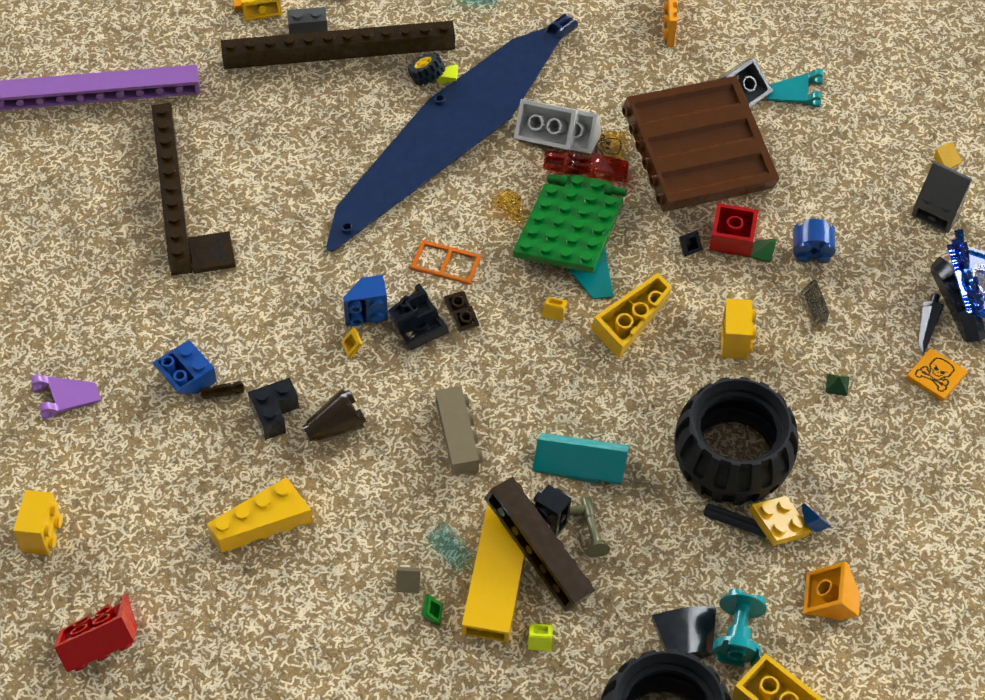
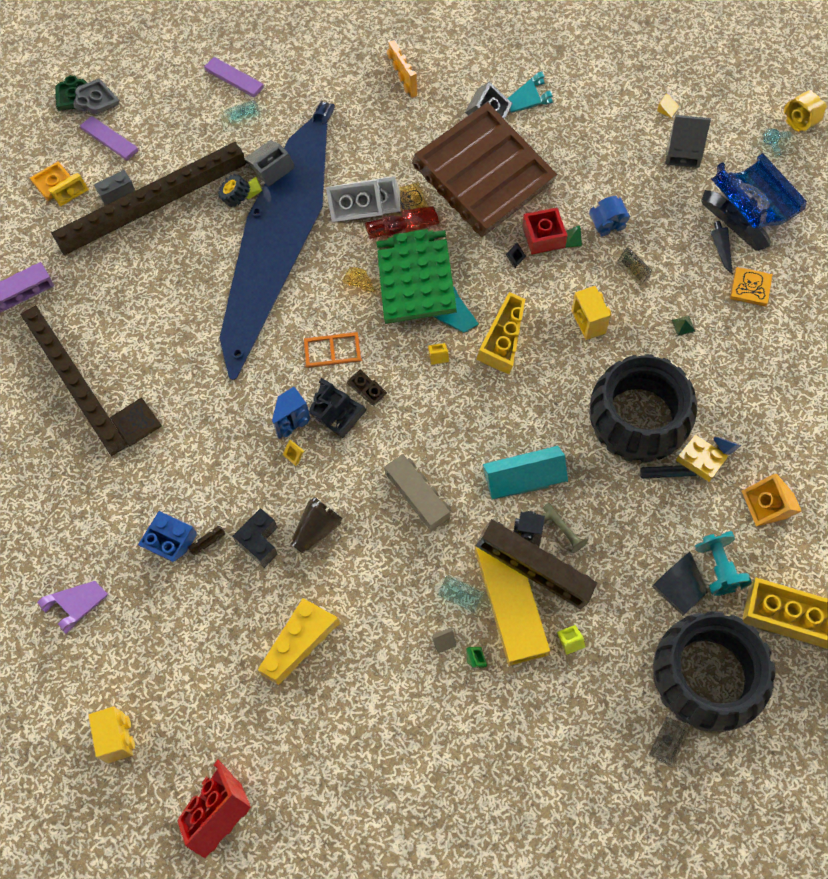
camera: 20 degrees left, 10 degrees up
none -> dark grey slope [245,140,296,187]

